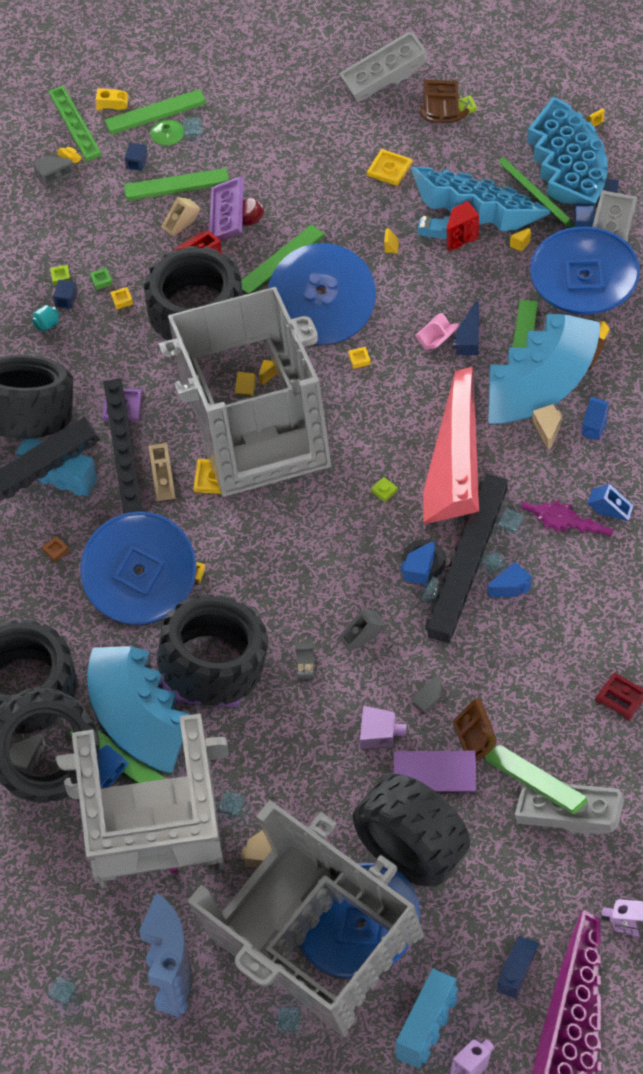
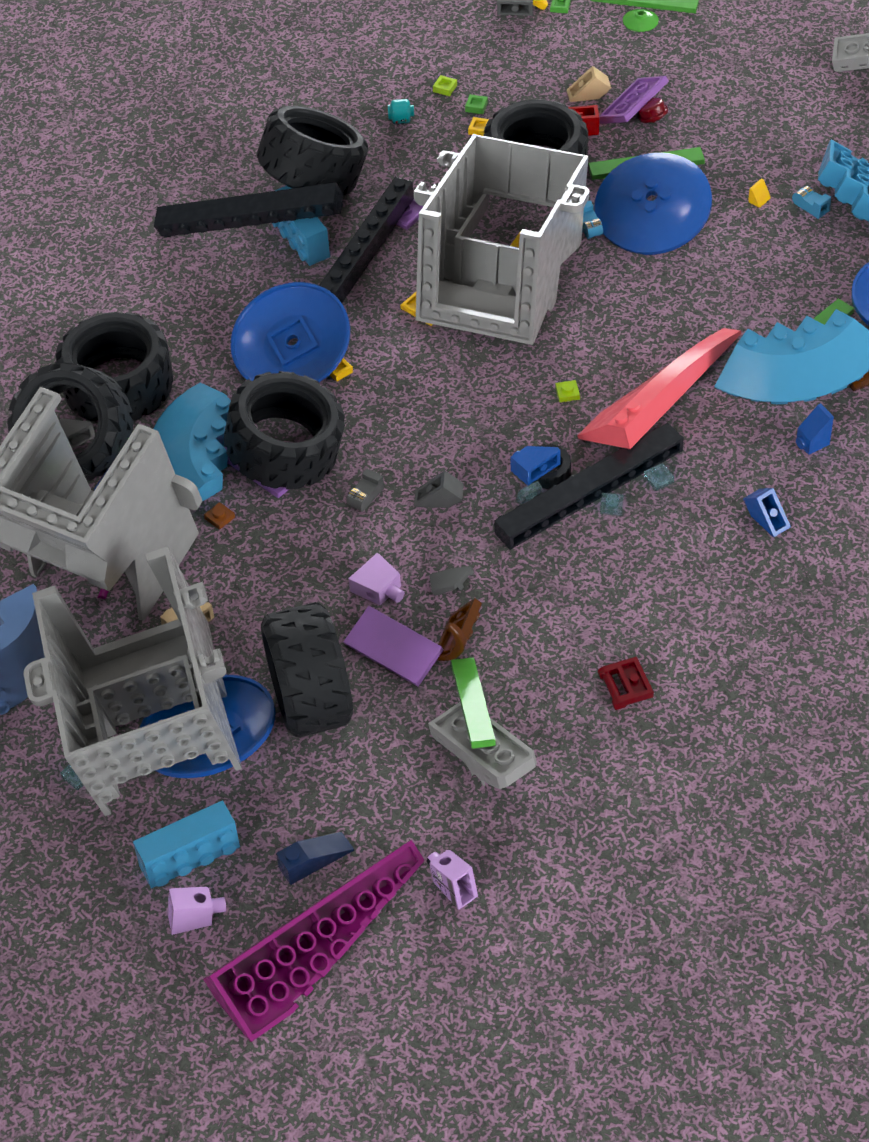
camera: 35 degrees right, 5 degrees down
dark orange plate [42,536,69,563] -> none
dark blue brick [53,280,78,309] -> none
dark blue brick [124,143,148,171] -> none
bright green tile [124,168,229,201] -> none
tan slope [148,443,176,501] -> none
clear light blue plate [183,117,202,136] -> none
clear light blue plate [219,791,246,818] -> none
yellow plate [348,347,371,369] -> none
yellow tile [366,149,413,186] -> none
bright pink panel [415,313,459,350] -> none
red slope [447,201,479,251] -> none
dark blue slope [453,302,479,355] -> none
blue slope [487,562,532,597] -> none
magenta piece [521,499,614,537] -> none
tan slope [532,404,562,449] -> none

